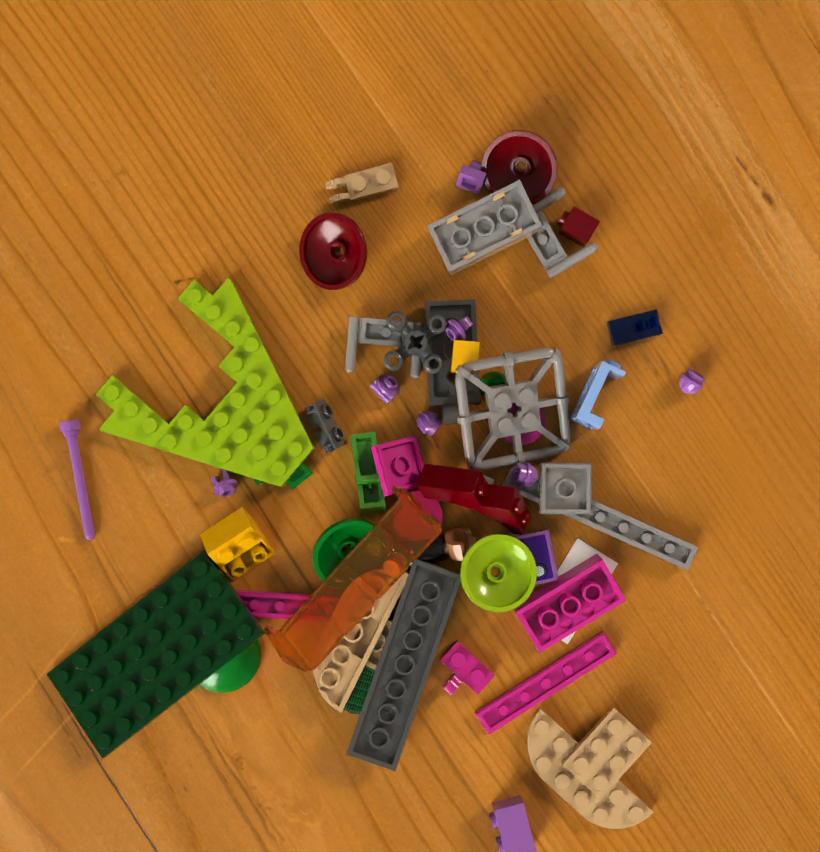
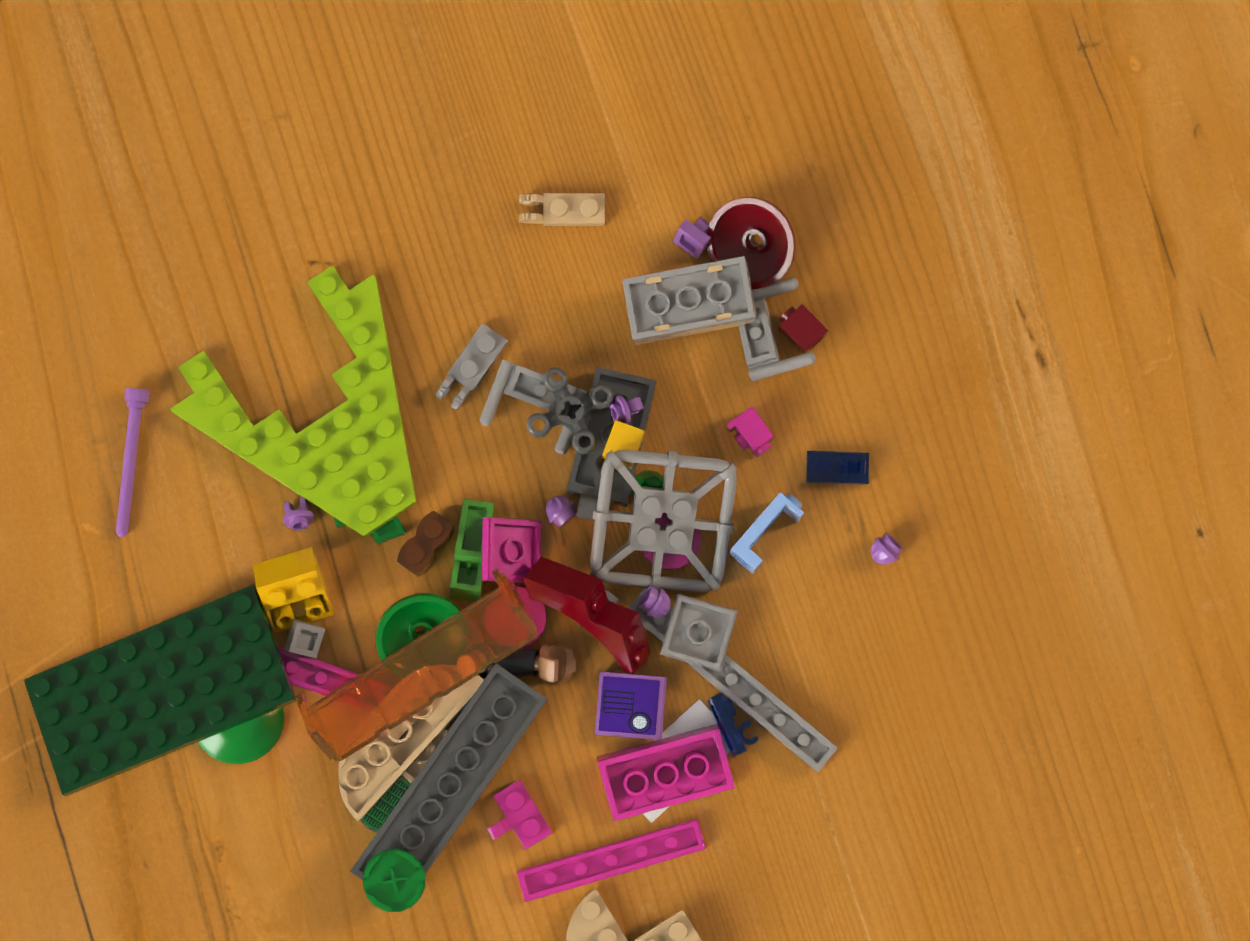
camera: 25 degrees right, 5 degrees down
dark red dish [299,213,367,290] -> none
dark grey hinge [305,399,346,453] -> none
medium lavender plate [370,375,399,404] -> none
lime dish [460,534,537,612] -> none
none -> light grey plate [284,619,325,658]
none -> green tile [363,849,426,912]
none -> reddish brown brick [397,511,454,577]
none -> light grey hinge [435,323,508,410]
none -> clear blue plate [707,693,759,758]
none -> dark pink brick [726,407,774,458]

